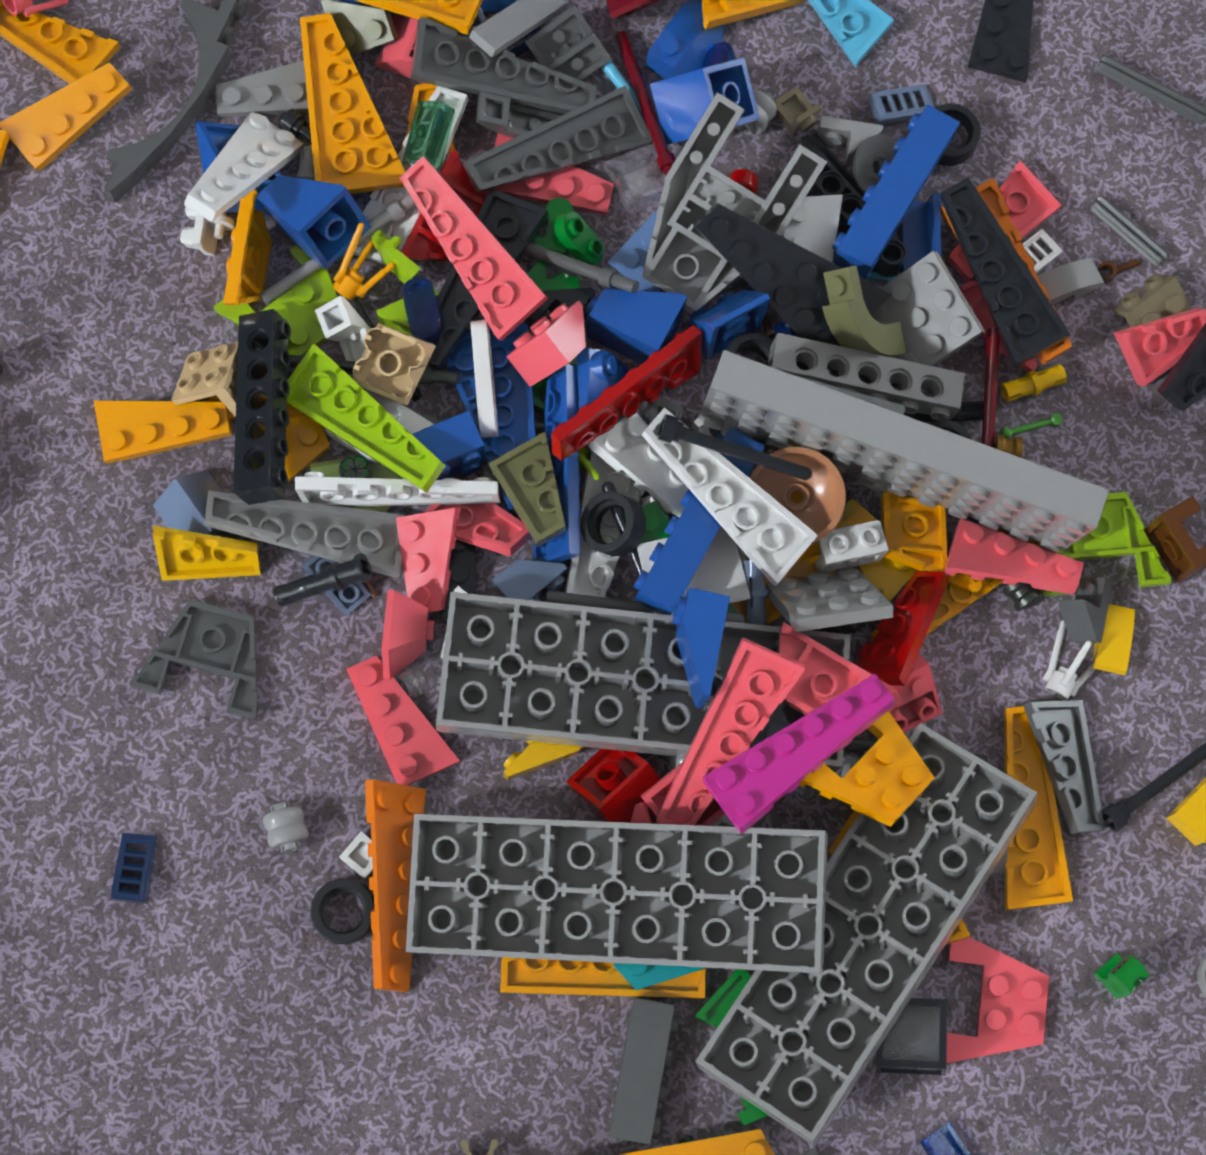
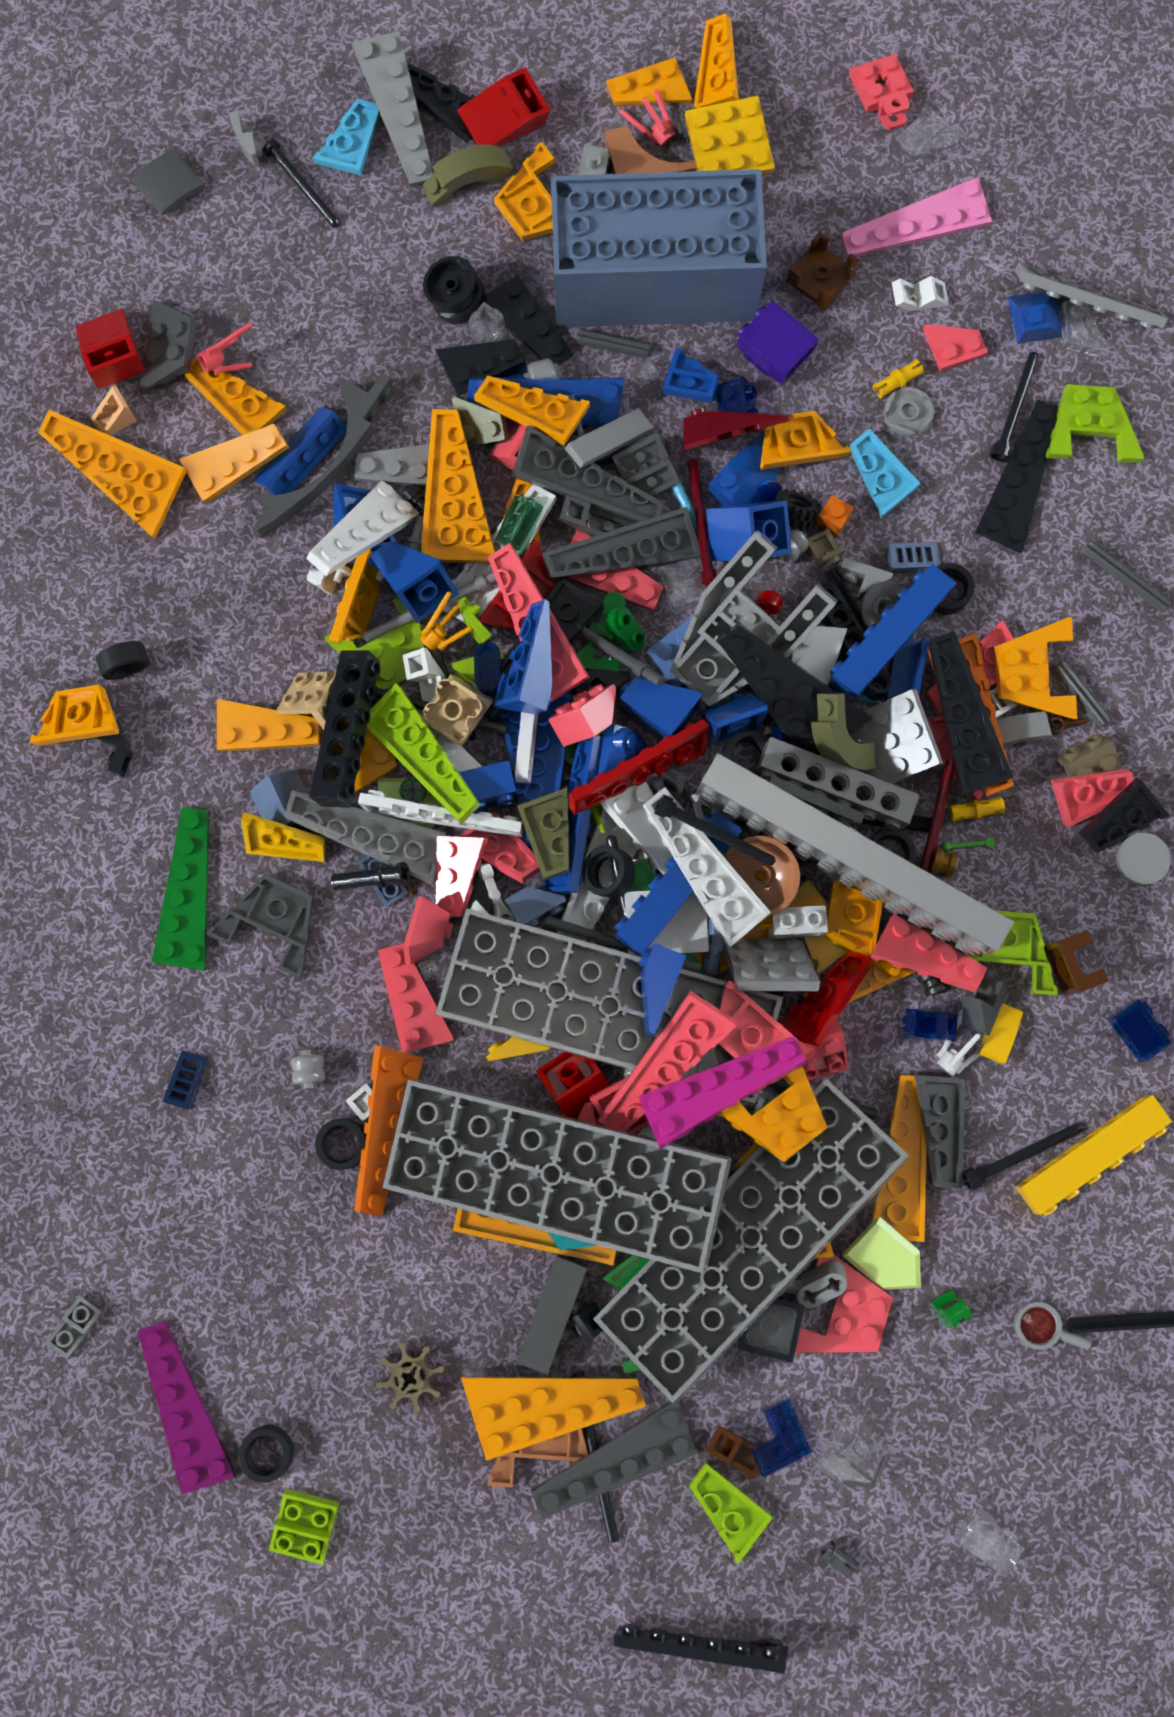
camera: 20 degrees right, 5 degrees up
none -> green wing [152,807,209,971]
none -> blue panel [254,407,347,495]
none -> white piece [477,863,514,921]
none -> blue wedge [493,600,553,714]
none -> black tile [571,1302,603,1342]
none -> black tyre [775,489,822,531]
none -> light grey beam [778,1260,847,1308]
none -> orange brick [815,495,854,538]
none -> yellowish green tile [842,1216,921,1290]
none -> clear blue brick [902,1008,958,1042]
none -> light orange wing [995,617,1077,719]

